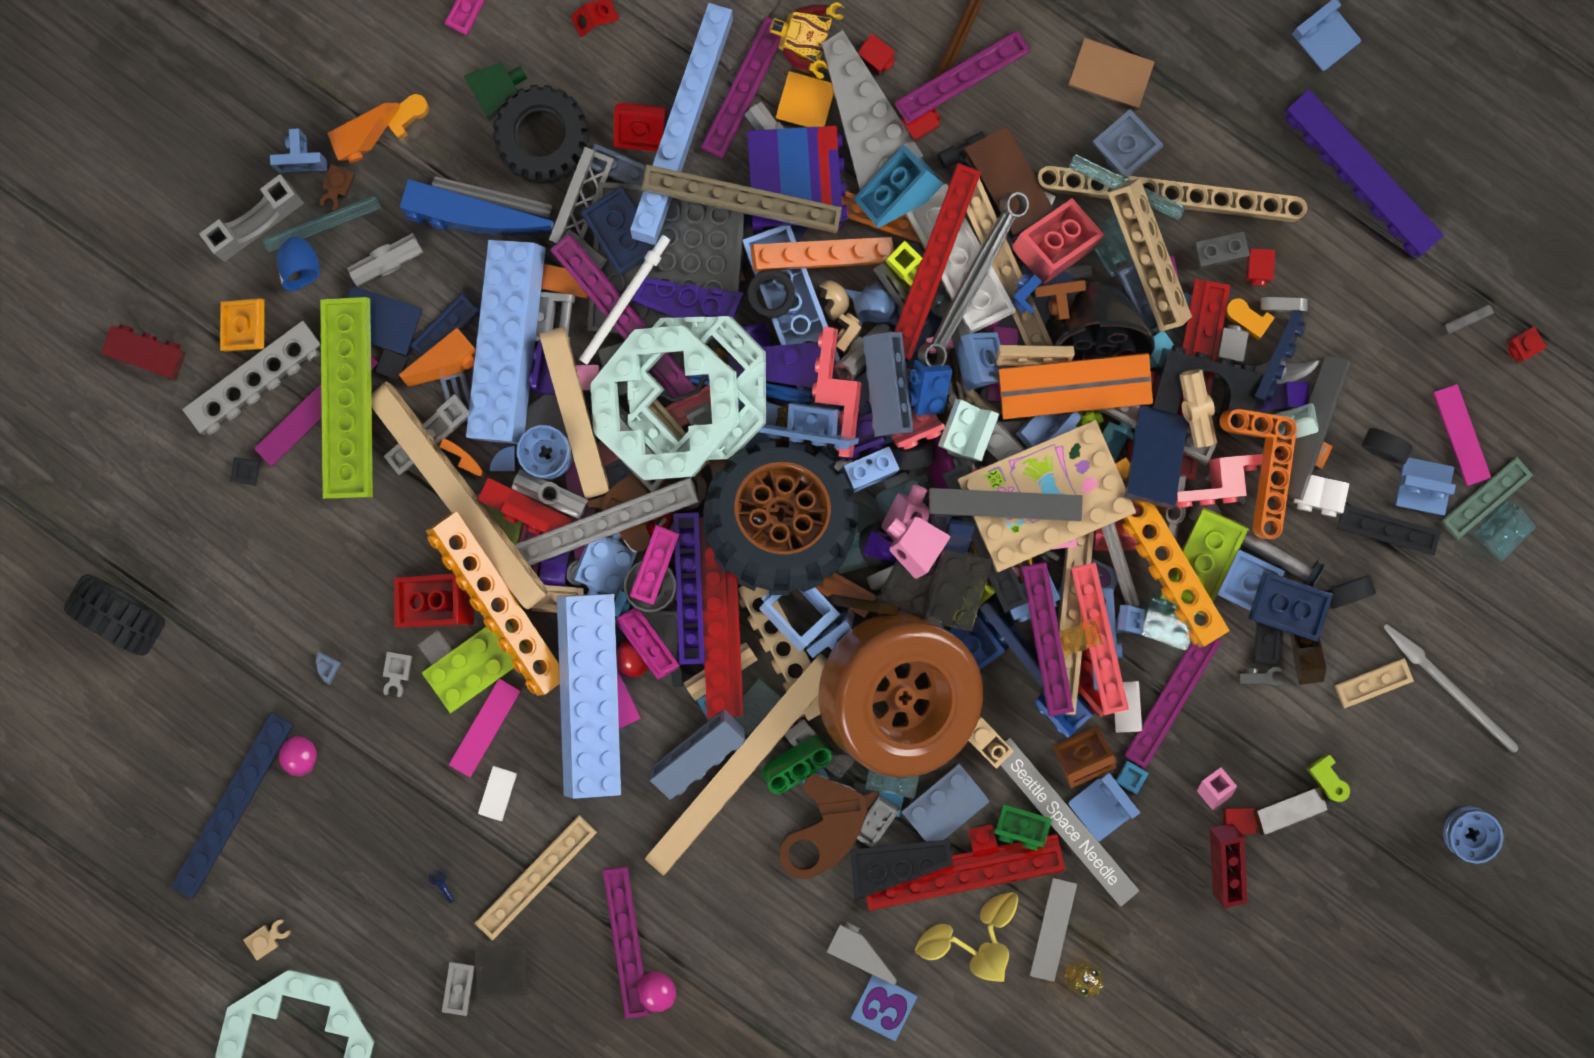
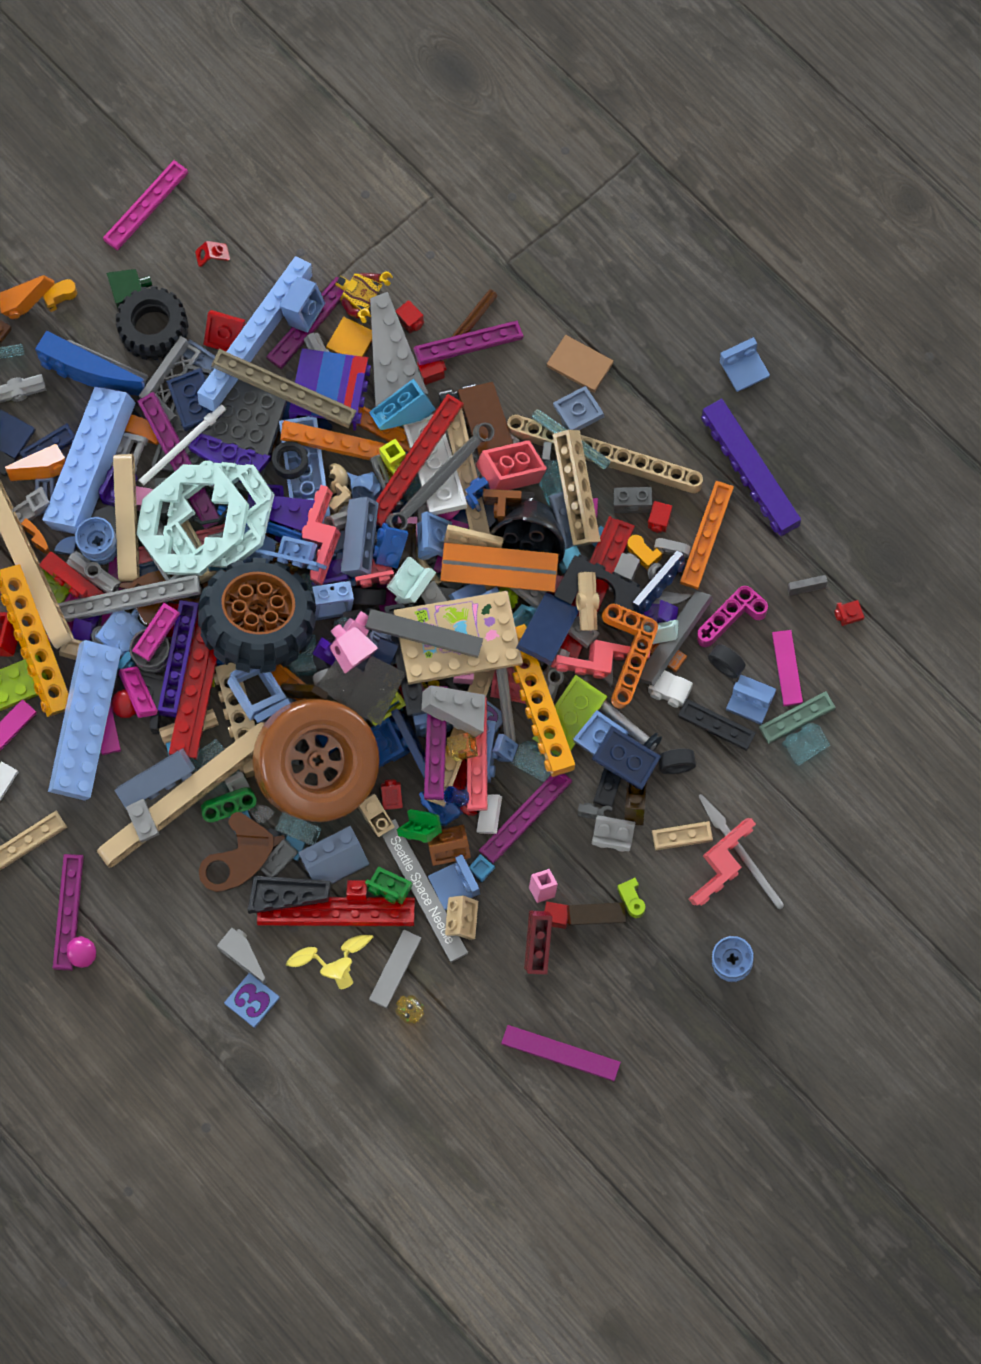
camera: 15 degrees right, 15 degrees down
none -> light grey plate [126,799,160,843]
none -> medium blue brick [279,277,326,333]
none -> red bracket [381,779,403,810]
none -> green bracket [397,809,442,843]
none -> light grey wedge [422,685,485,738]
none -> clear blue bush [444,786,469,807]
none -> tan bracket [445,896,478,940]
none -> magenta tile [501,1025,621,1082]
none -> light grey tile [542,442,551,467]
none -> light grey bracket [592,815,635,852]
none -> light grey plate [648,563,663,580]
none -> orange plate [680,481,734,590]
none -> coral bracket [689,818,756,906]
none -> dark pink beam [697,586,768,647]

